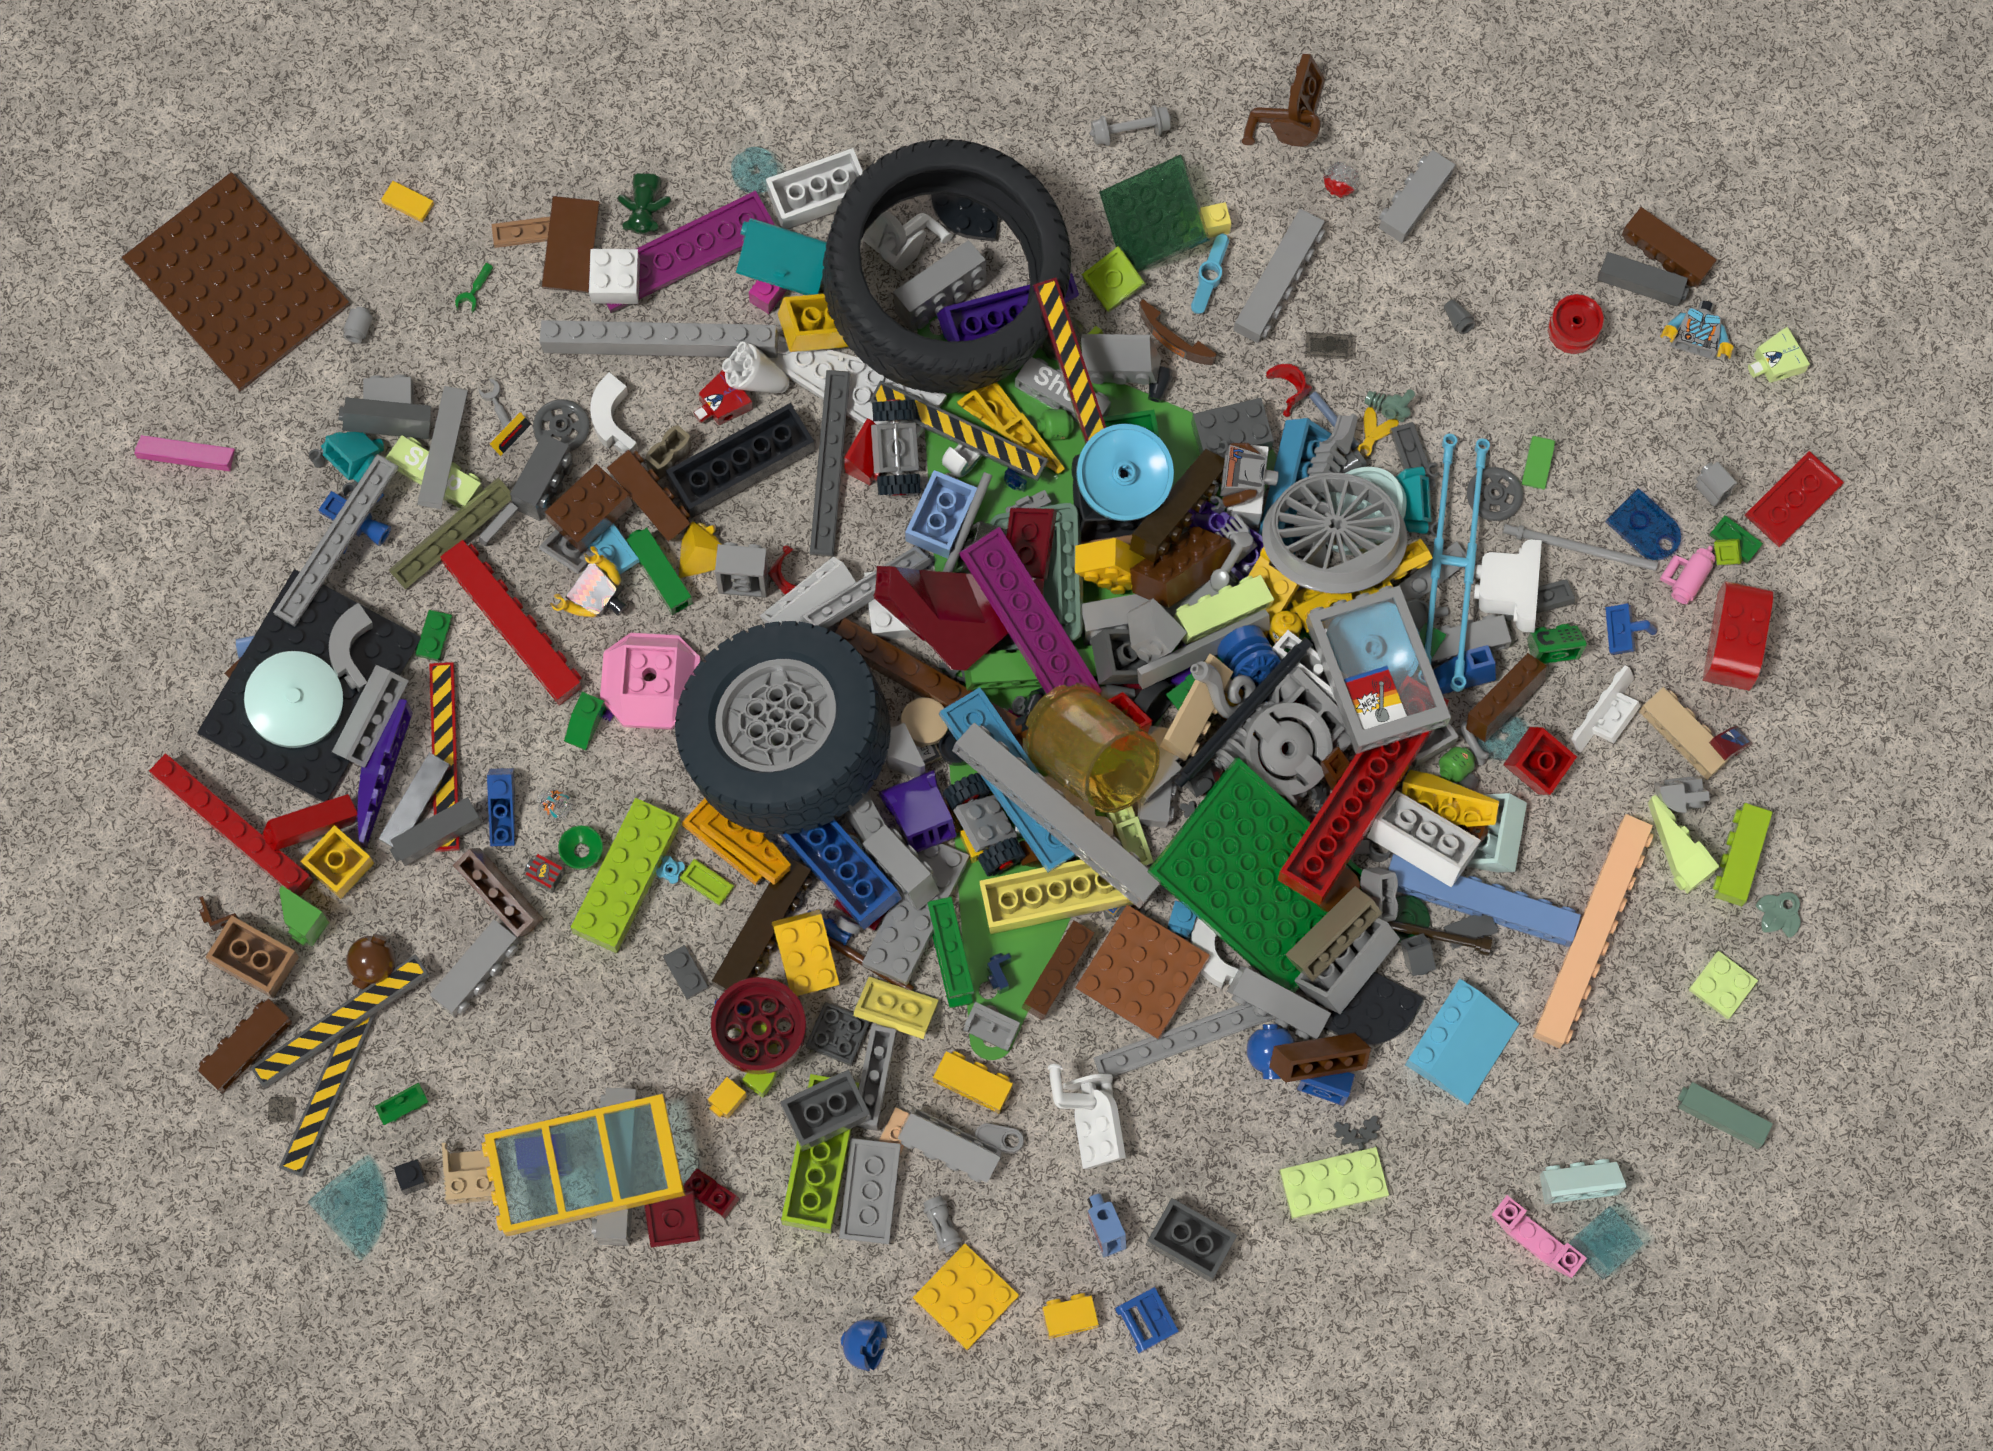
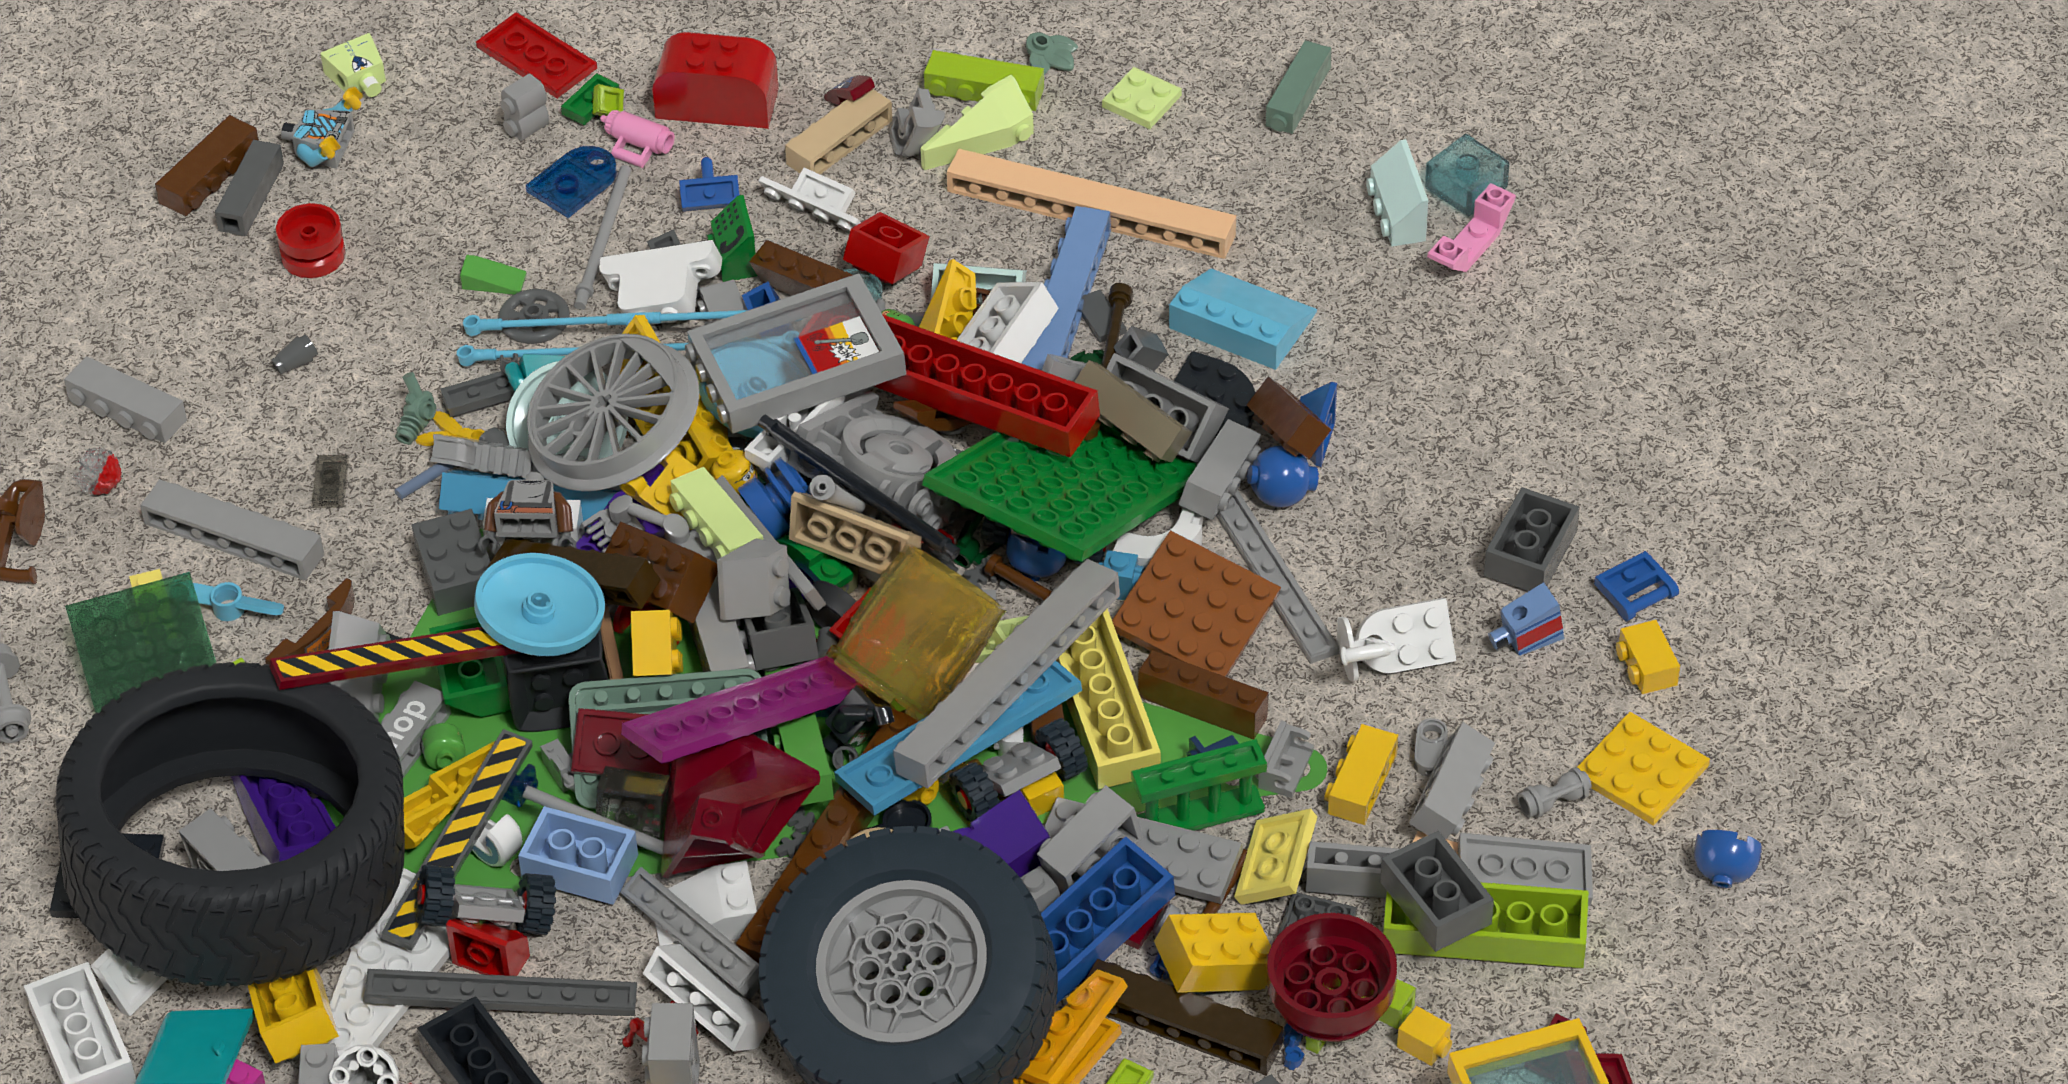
camera: 90 degrees left, 25 degrees down
red helmet [1266,364,1312,417] -> none
yellowish green plate [1280,1147,1389,1219] -> none
dark grey animal [1334,1116,1380,1150] -> none

